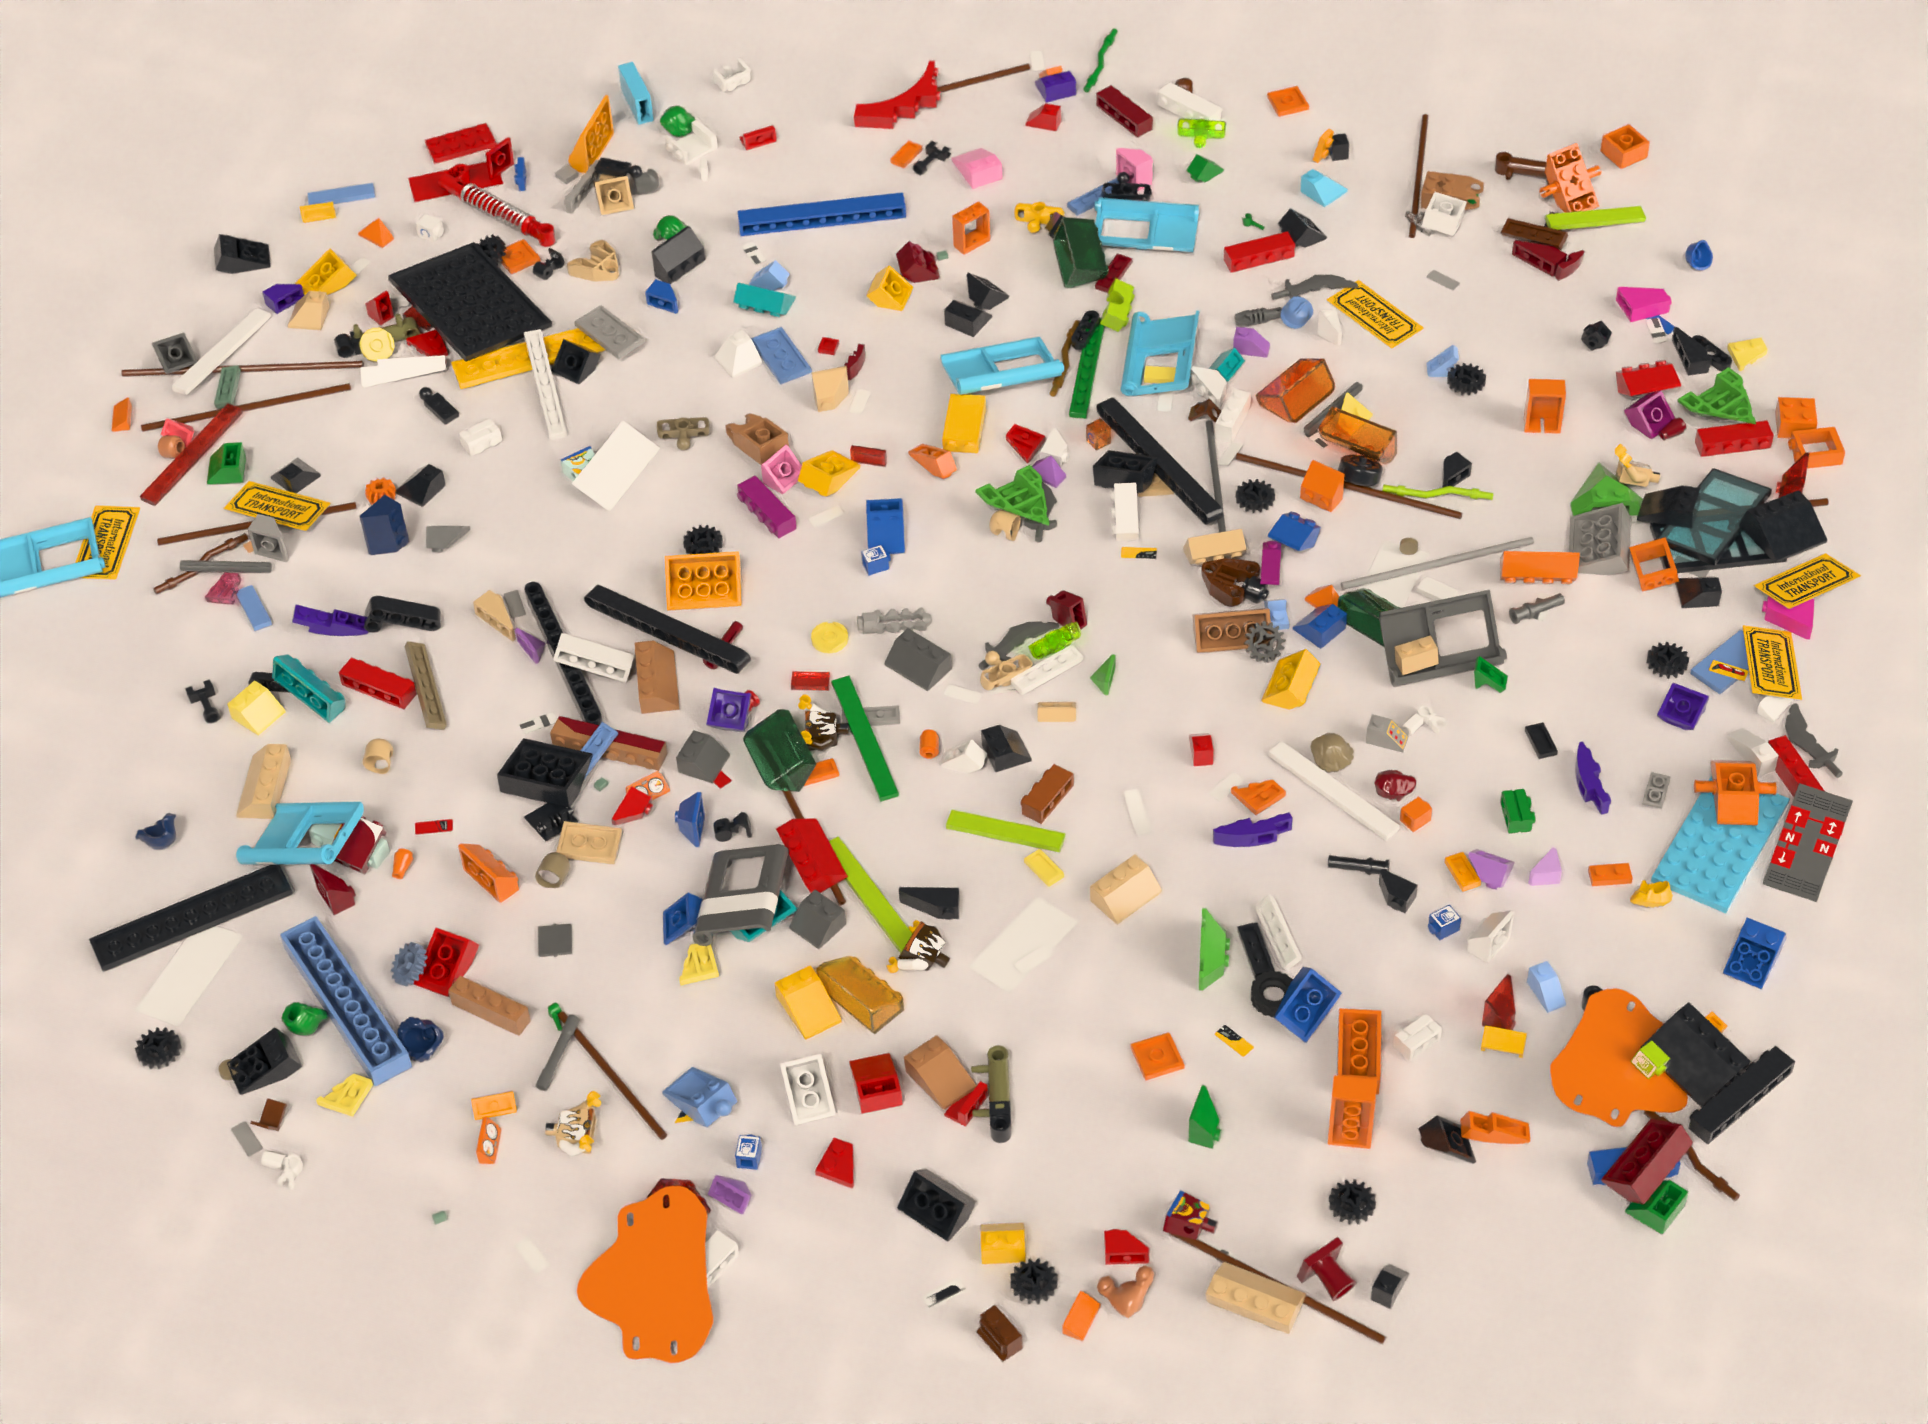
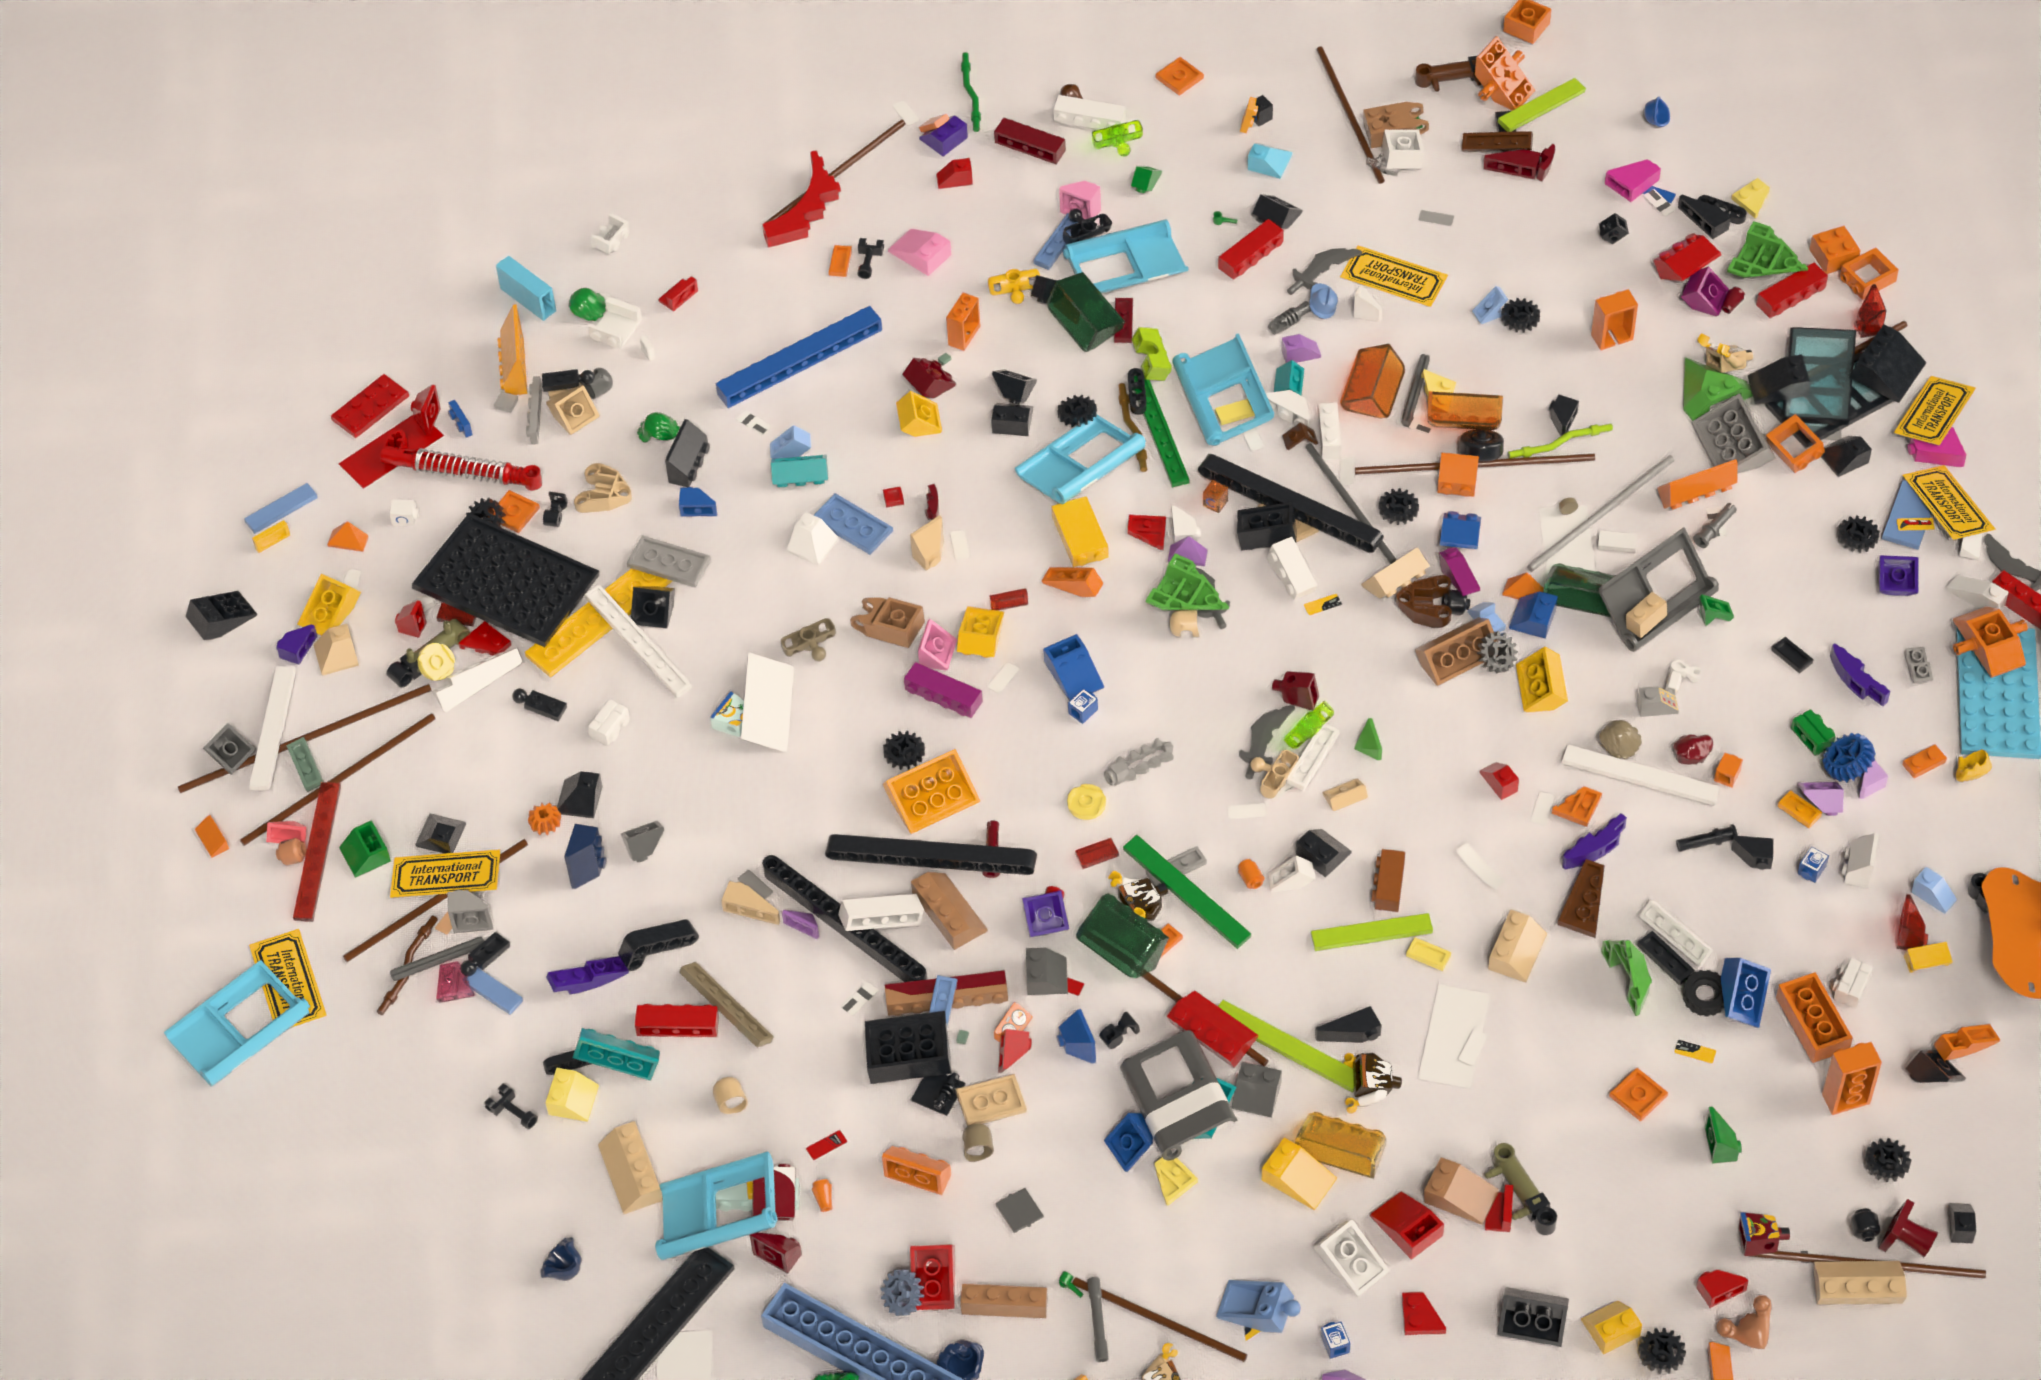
camera: 25 degrees left, 5 degrees up
dark grey slope [884,628,952,691] -> none
none -> black plate [460,932,510,976]
none -> black gear [1057,395,1097,427]
none -> reddish brown wing [1558,859,1605,938]
none -> blue gear [1822,732,1876,783]
none -> black head [1851,1208,1881,1242]

